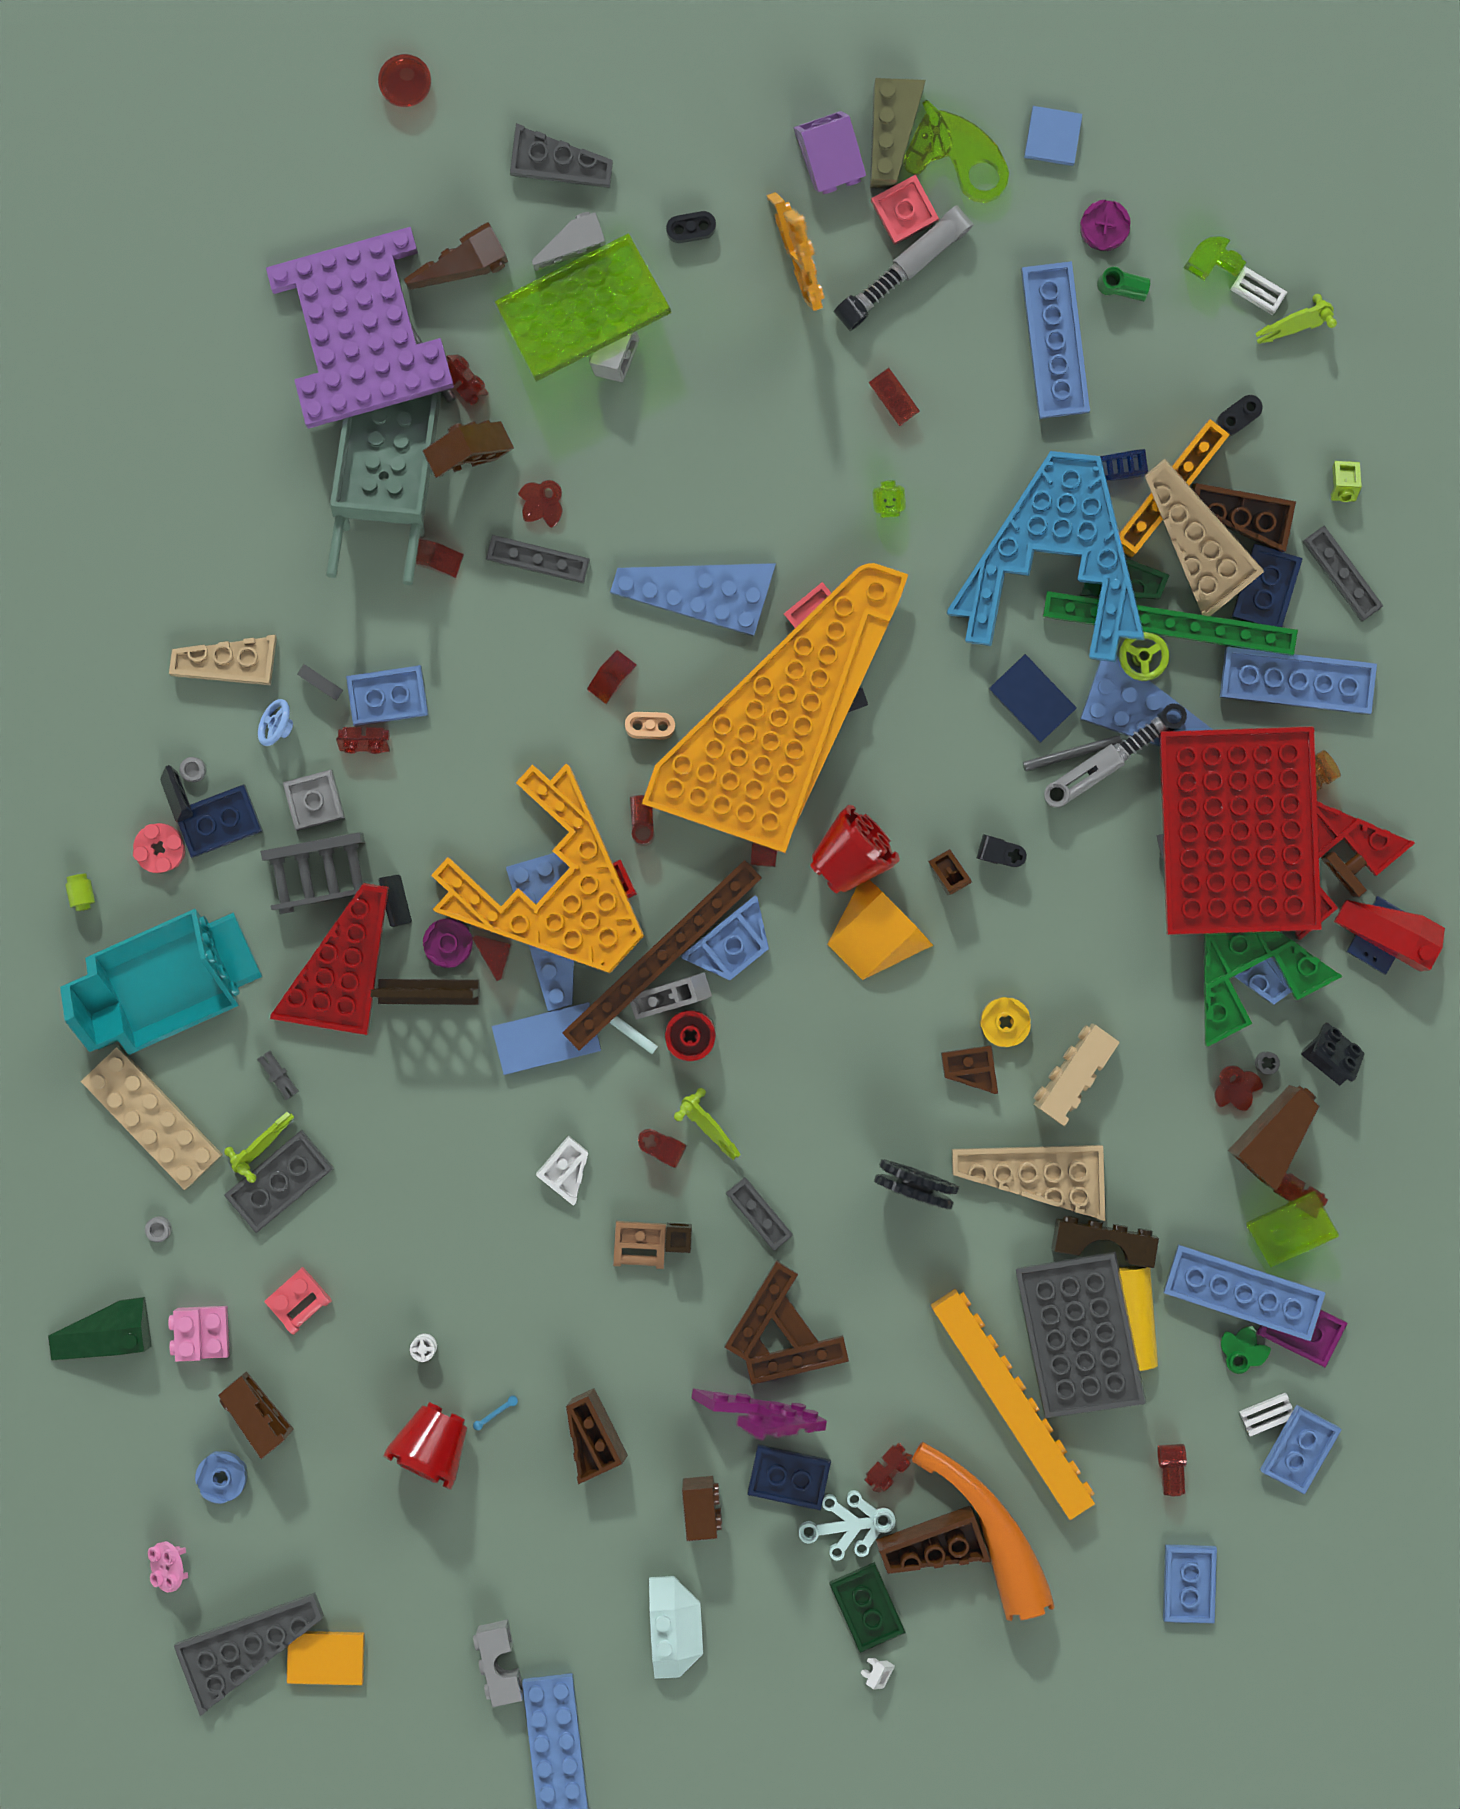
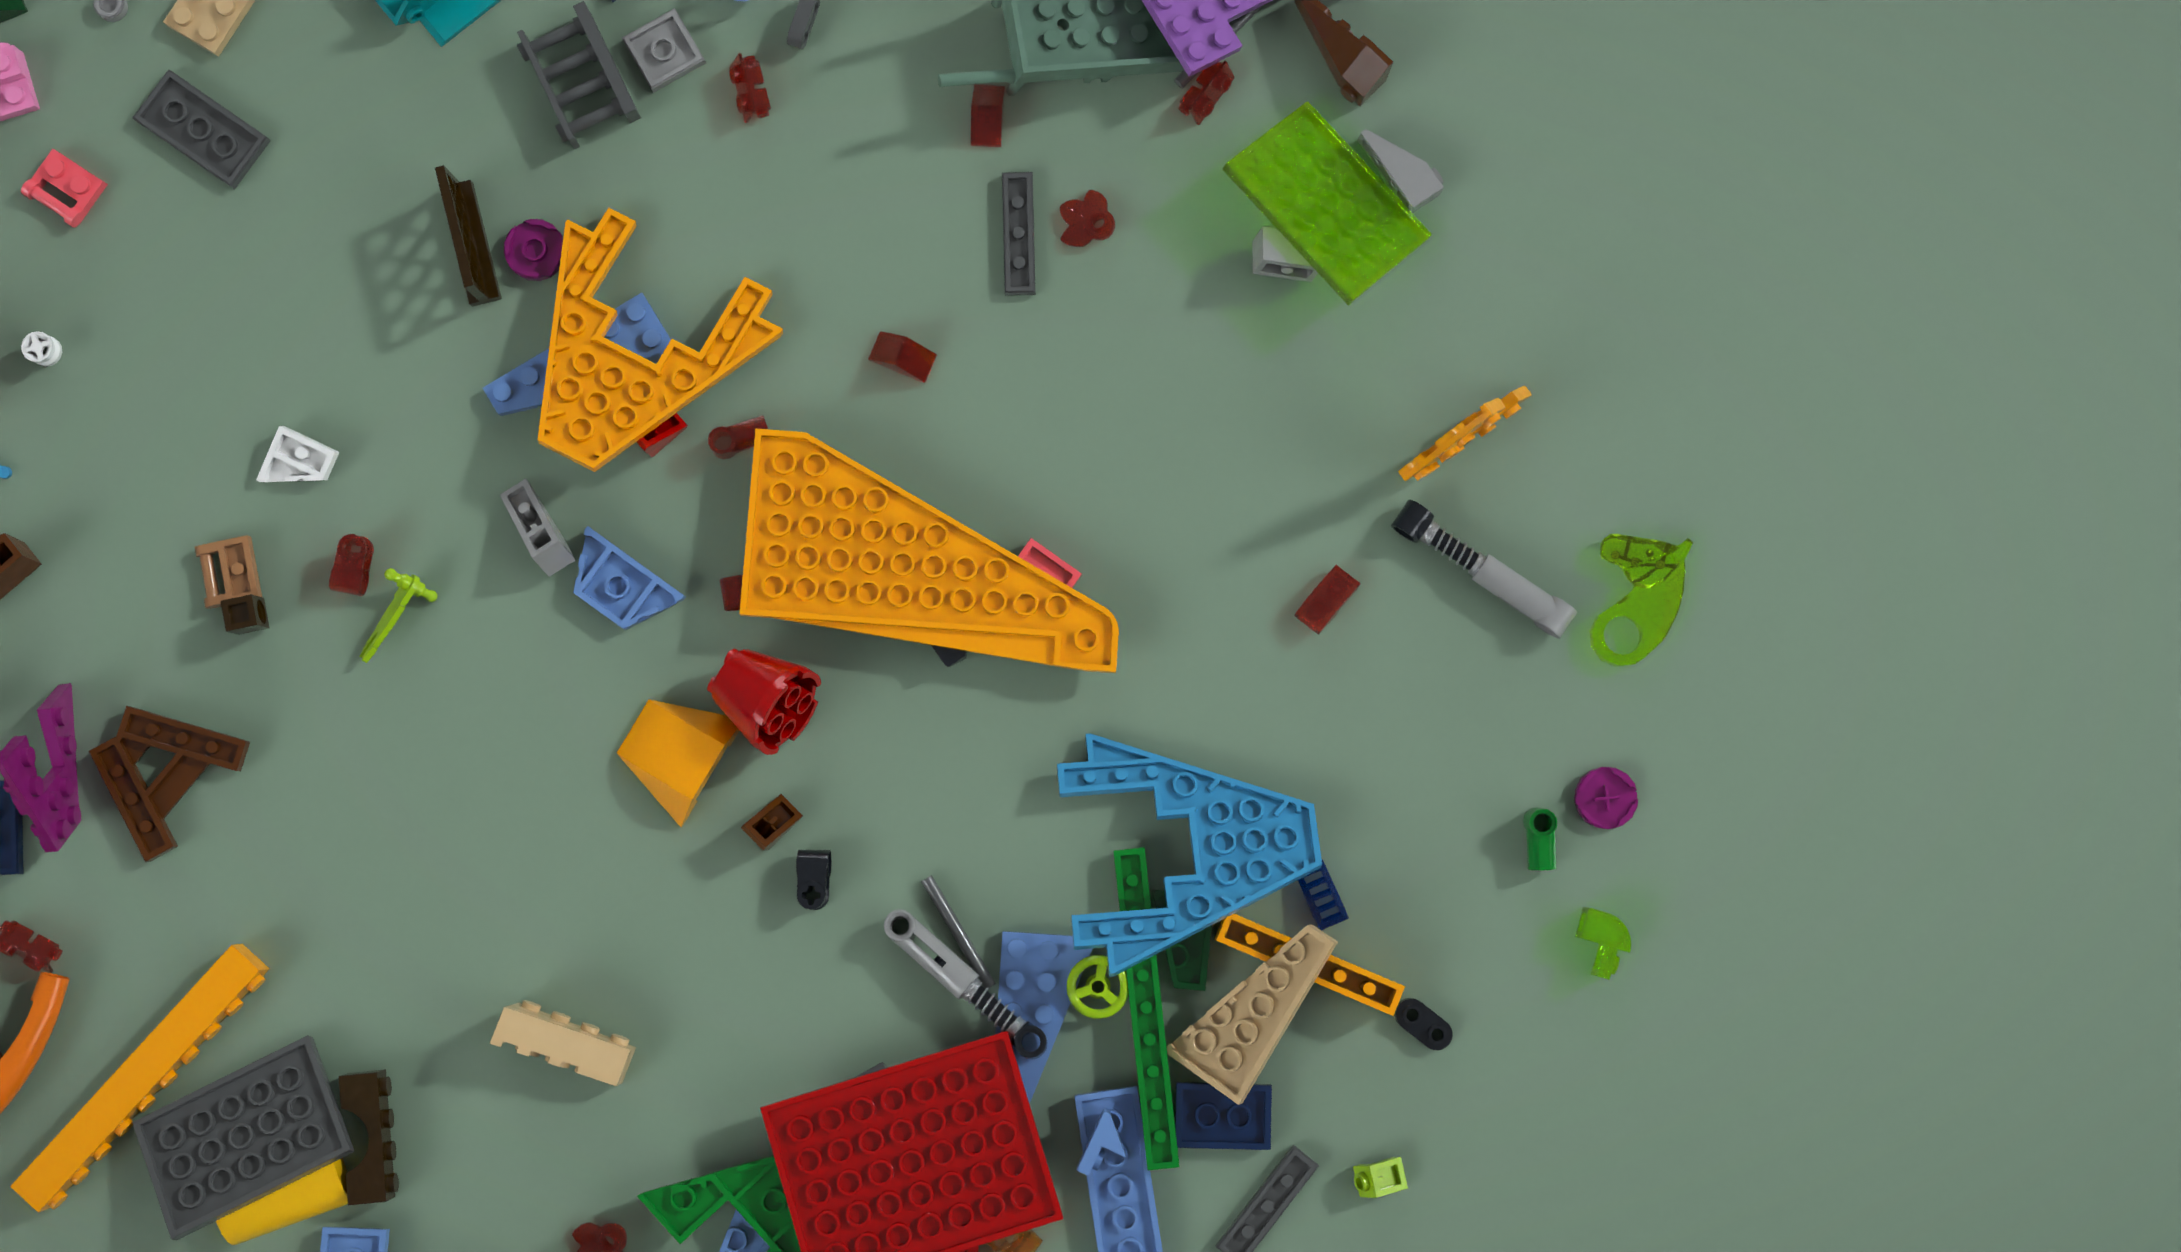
camera: 75 degrees right, 5 degrees down
lime piece [224,1112,294,1183] -> none
dark grey pin [257,1051,299,1100] -> none
red wing [270,883,389,1035] -> none
medium blue tile [346,665,429,726] -> none
black slope [378,875,412,927] -> none
reddish brown wedge [422,420,514,478] -> none
clear red slope [472,935,513,981] -> none
medium blue tile [492,1002,601,1075] -> none
dark grey wing [510,123,613,188] -> none
reddish brown plate [562,860,762,1051] -> none
light aqua bar [609,1016,658,1054] -> none
medium blue wing [610,563,776,636] -> none
light nougat plate [625,712,675,740] -> none
red brick [665,1009,716,1061] -> none
black plate [666,211,716,243] -> none
dark grey tile [726,1177,793,1251] -> none
medium lavender slope [793,111,866,194] -> none
olive wedge [870,78,926,189] -> none
coral plate [871,175,939,245] -> none
clear neon green head [872,480,906,518] -> none
black piece [874,1159,959,1209] -> none
reddish brown wing [941,1045,998,1094] -> none
tan wing [952,1145,1105,1221] -> none
yellow plate [980,997,1031,1047] -> none
dark blue tile [988,654,1077,743] -> none
medium blue plate [1021,261,1090,419] -> none
medium blue tile [1024,106,1083,166] -> none
reddish brown wedge [1191,483,1296,552] -> none
white tile [1230,266,1287,316] -> none
lime piece [1255,294,1337,344] -> none
none -> medium blue slope [1077,1108,1126,1176]

